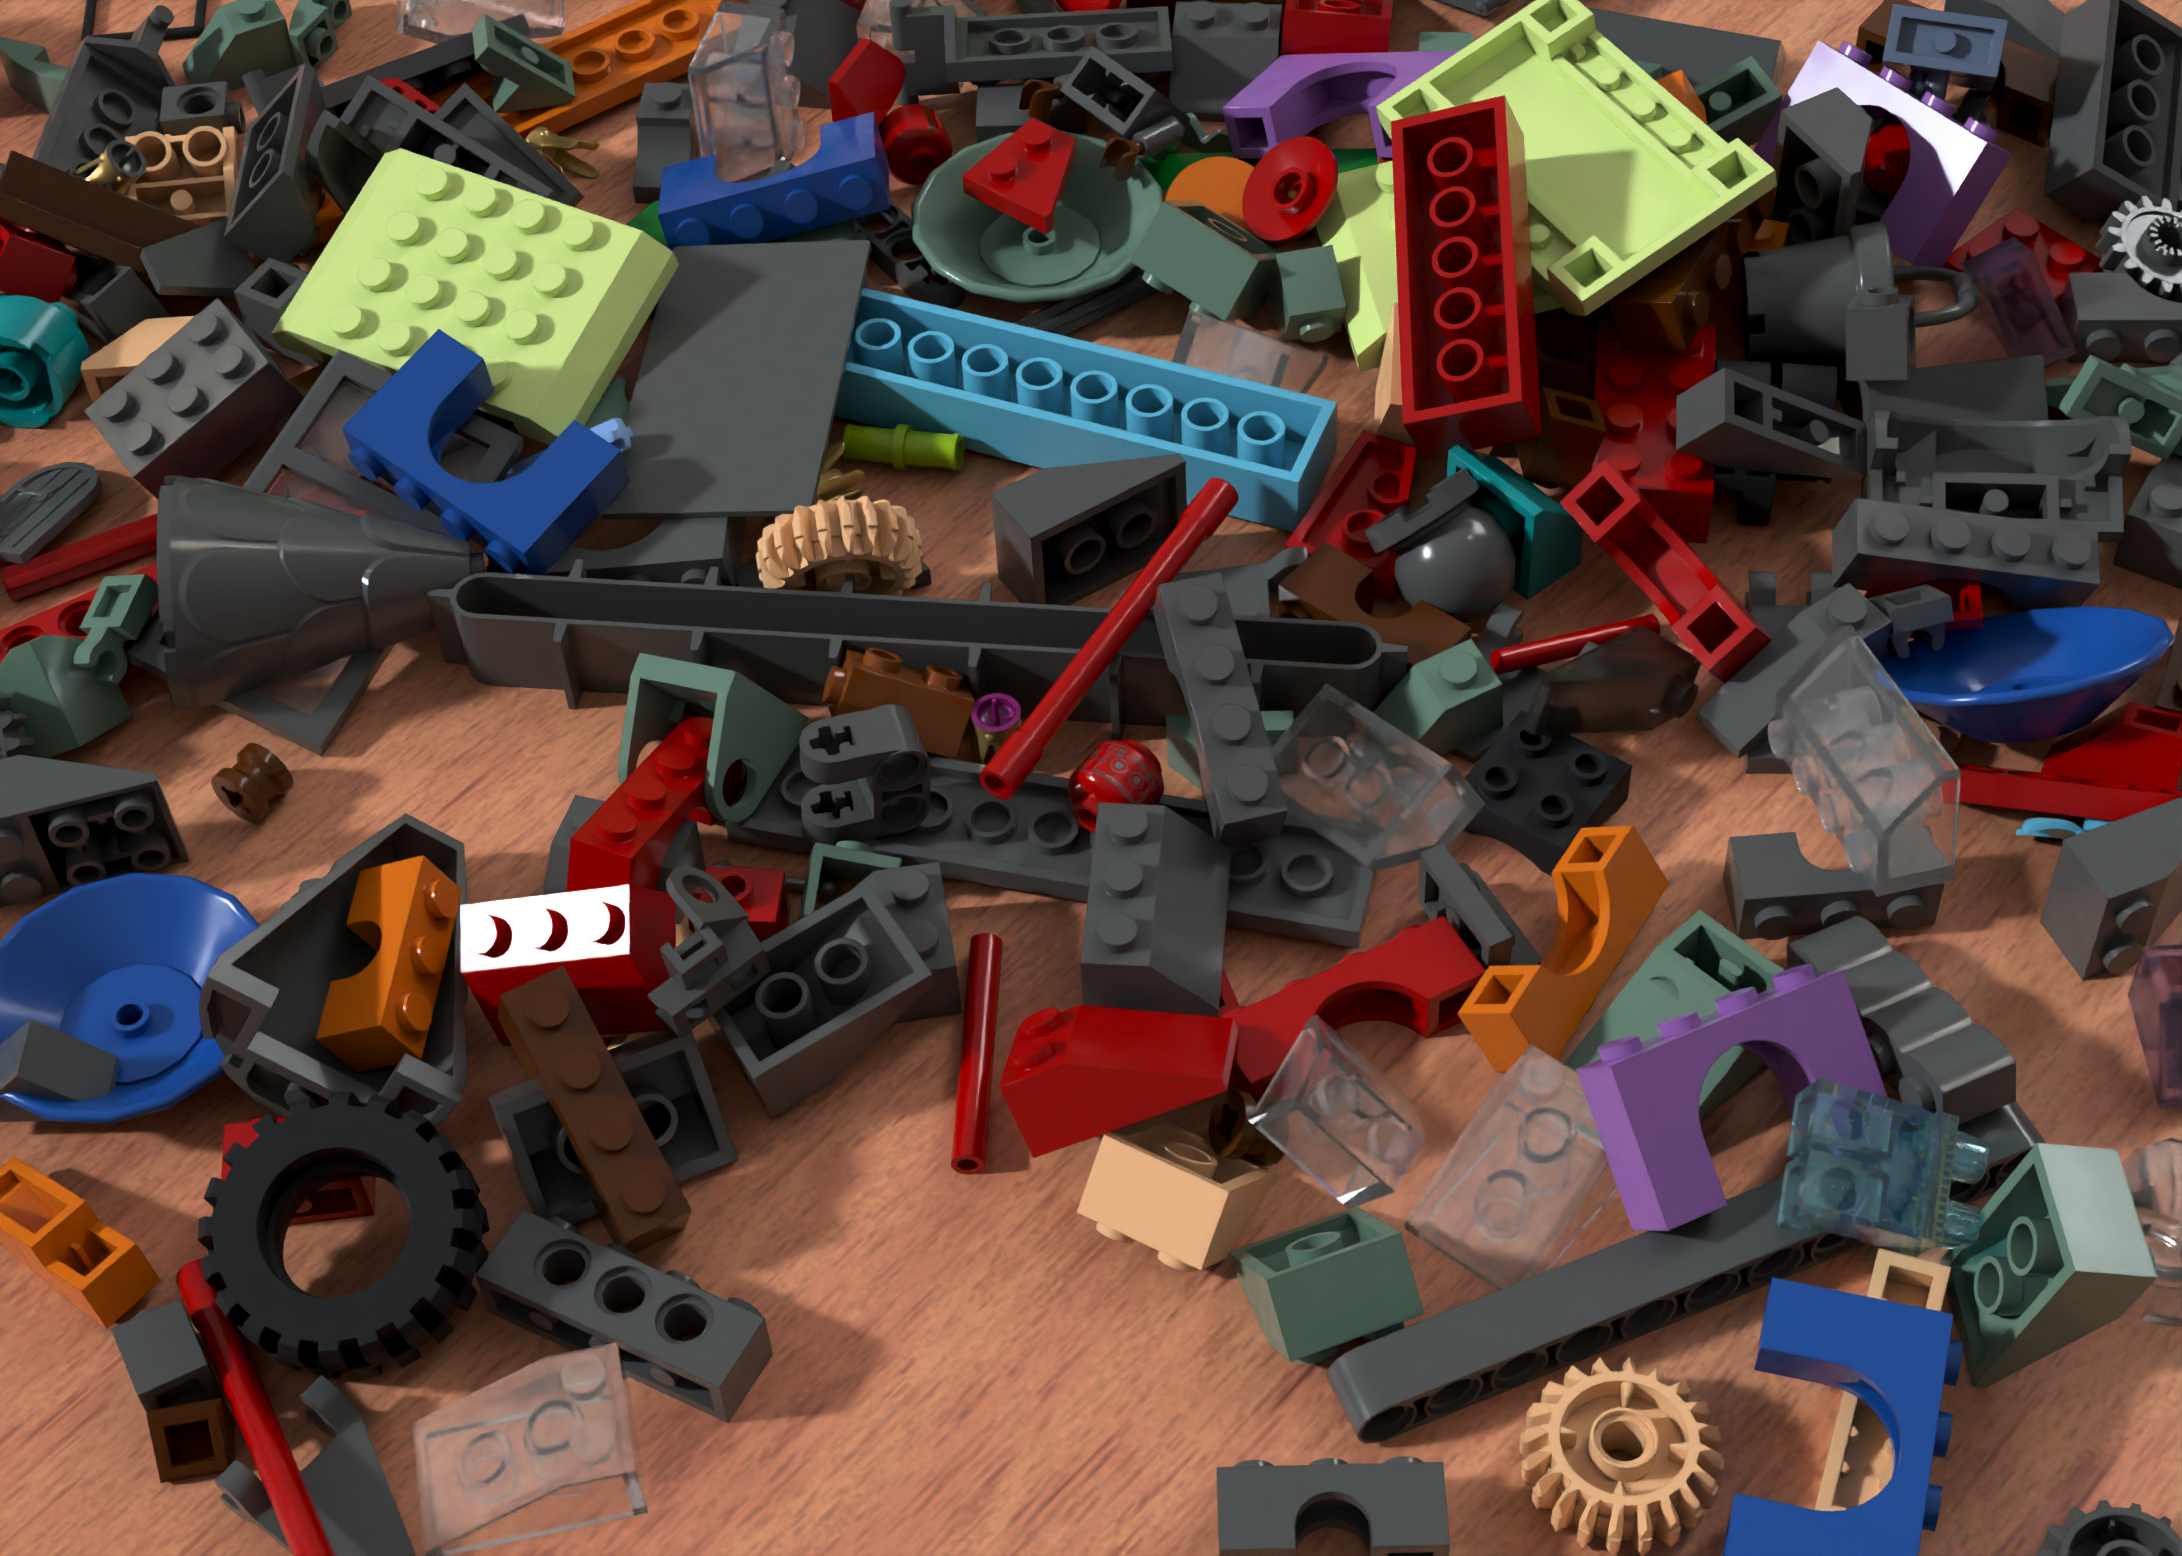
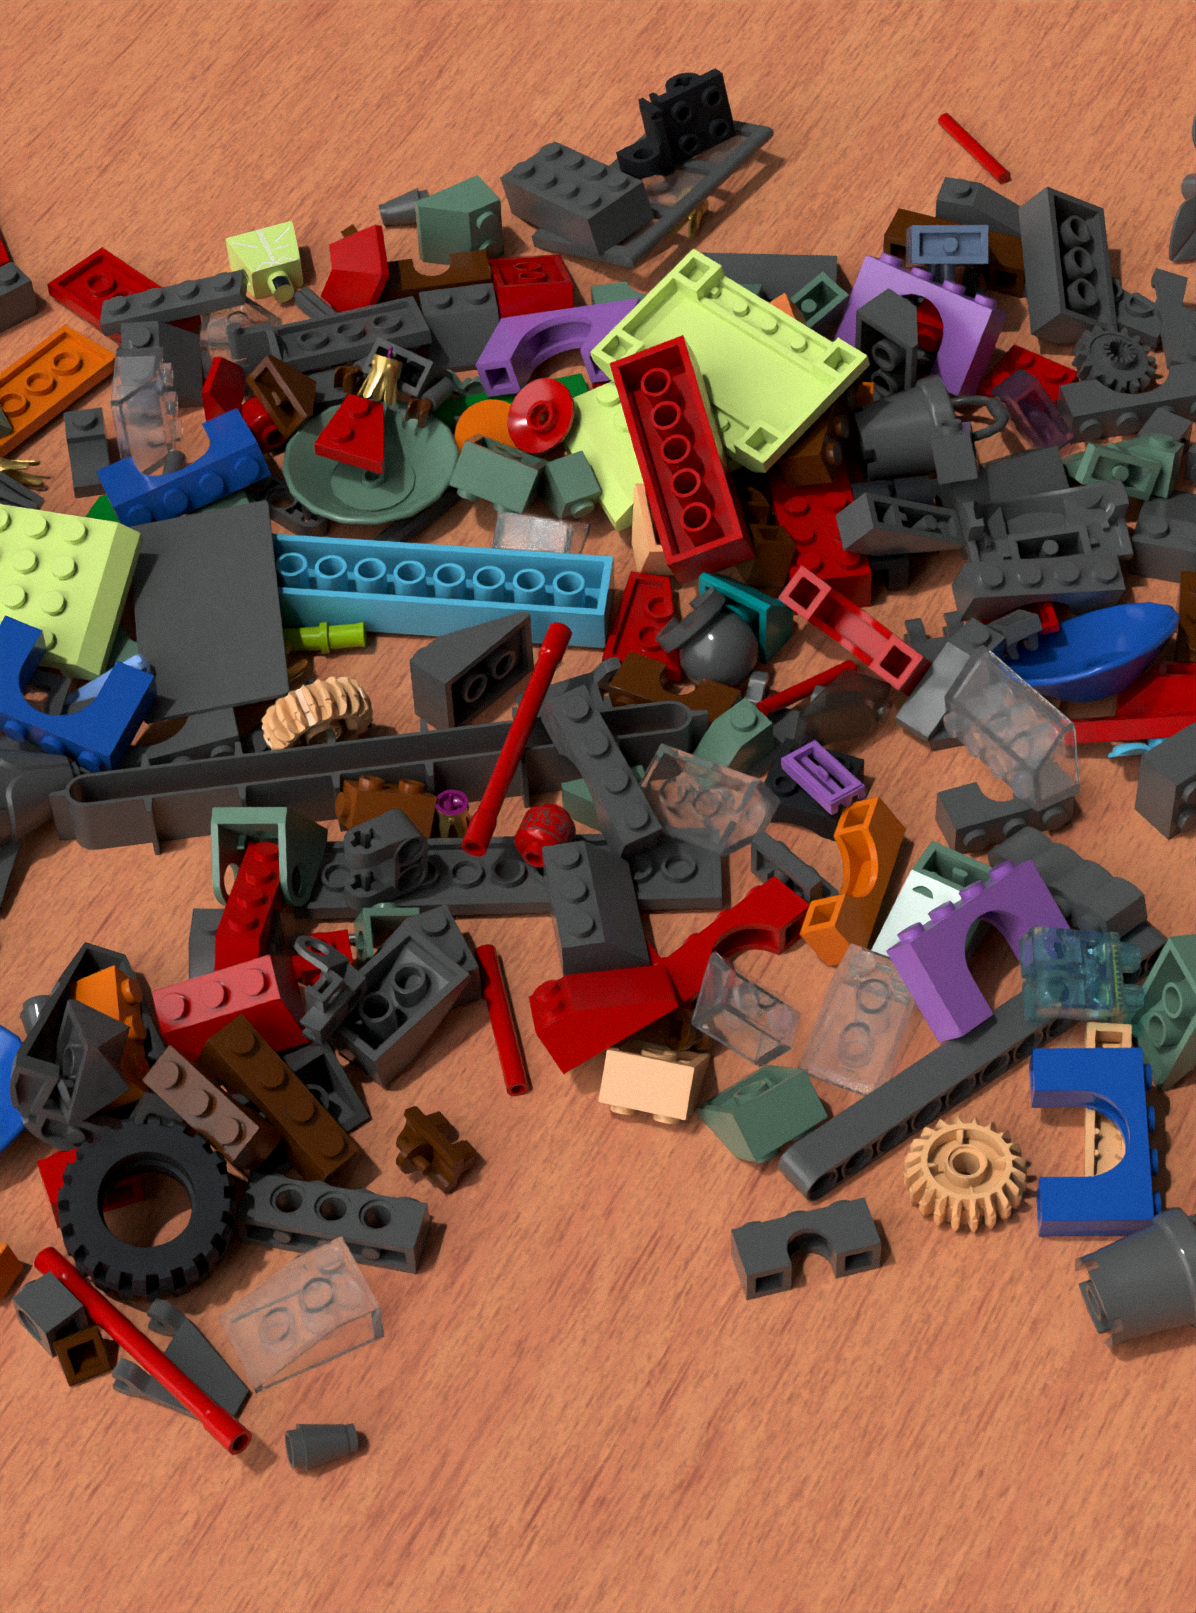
camera: 15 degrees left, 0 degrees up
none -> flat silver slope [52,999,130,1125]
none -> reddish brown arch [142,1045,284,1172]
none -> reddish brown slope [246,355,317,440]
none -> pearl gold piece [357,347,403,407]
none -> reddish brown hips [396,1106,476,1194]
none -> medium lavender tile [781,740,866,815]

